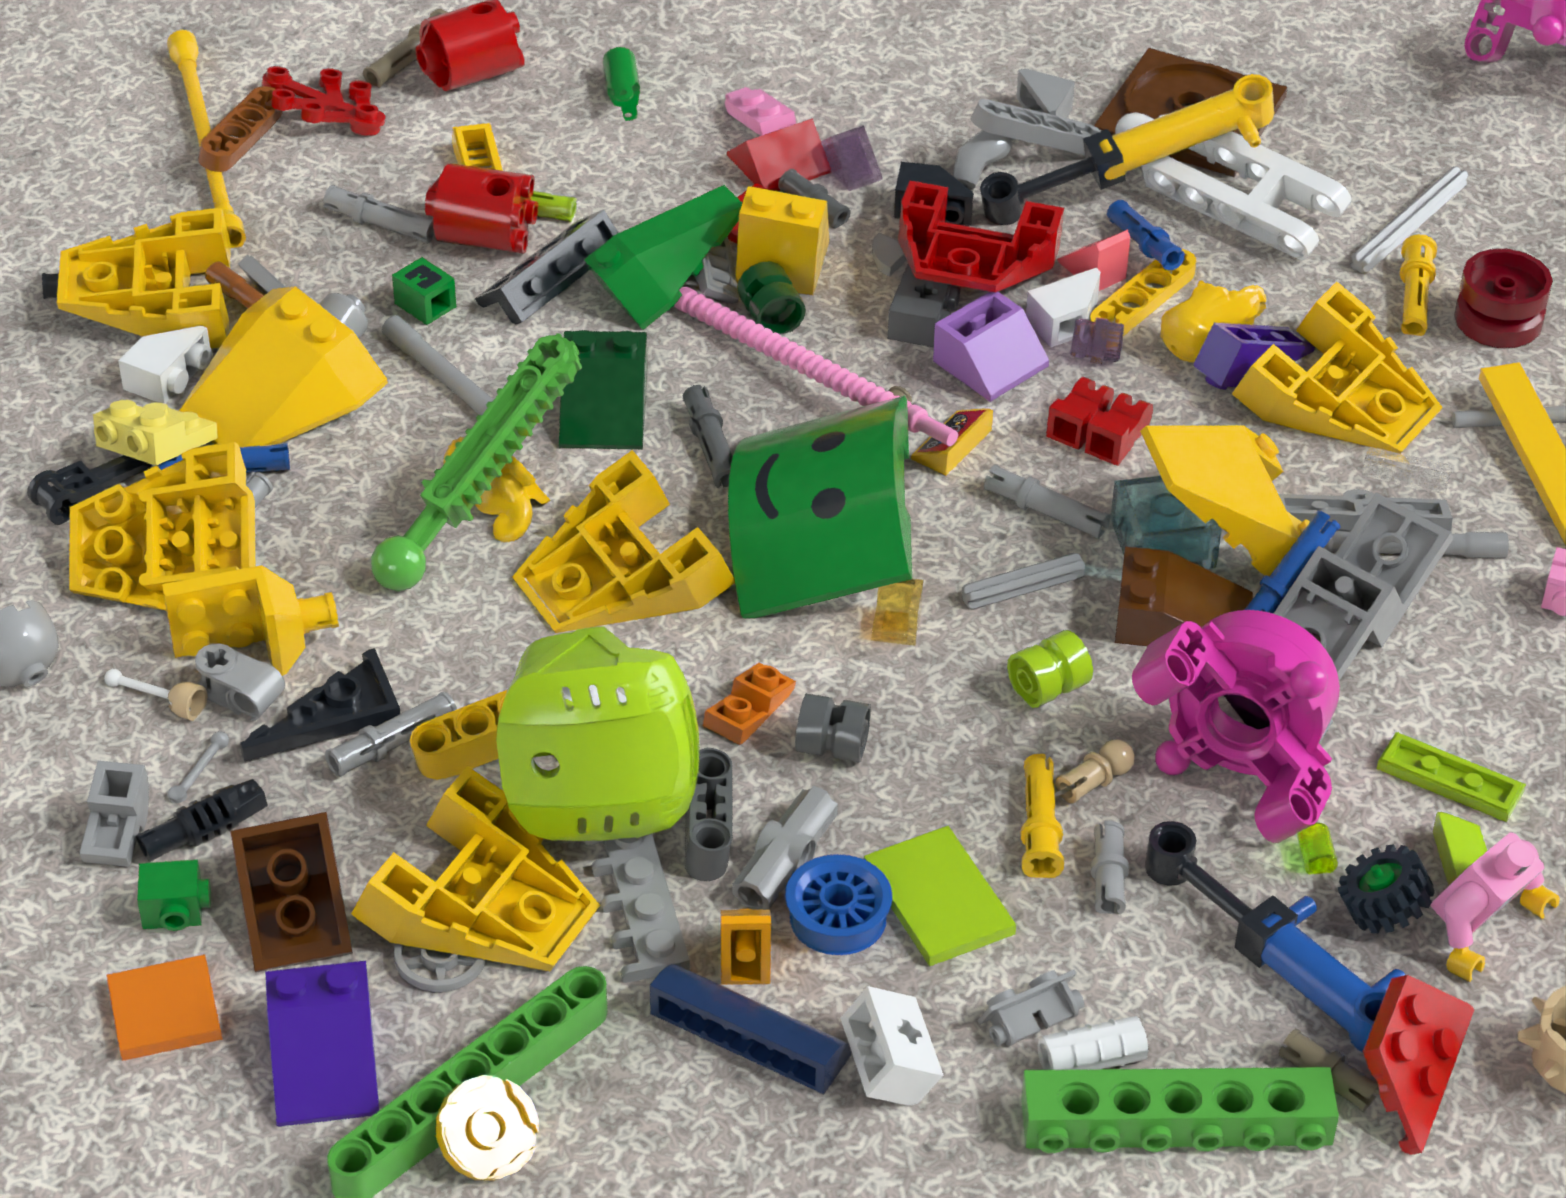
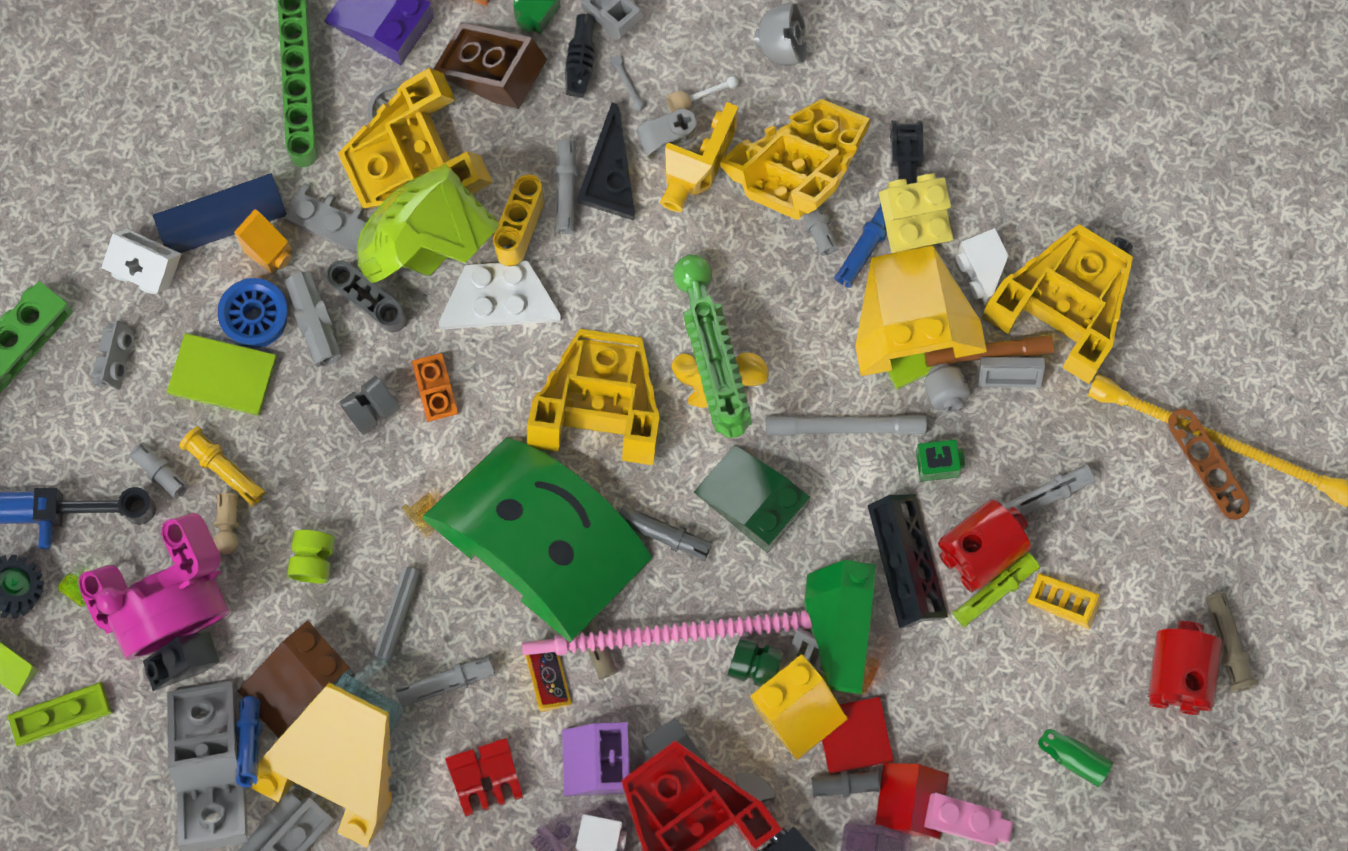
camera: 130 degrees right, 30 degrees up
red plant [262,66,385,136] -> none
tile [436,1075,538,1181] -> none
white axle [1038,1016,1148,1070] -> none

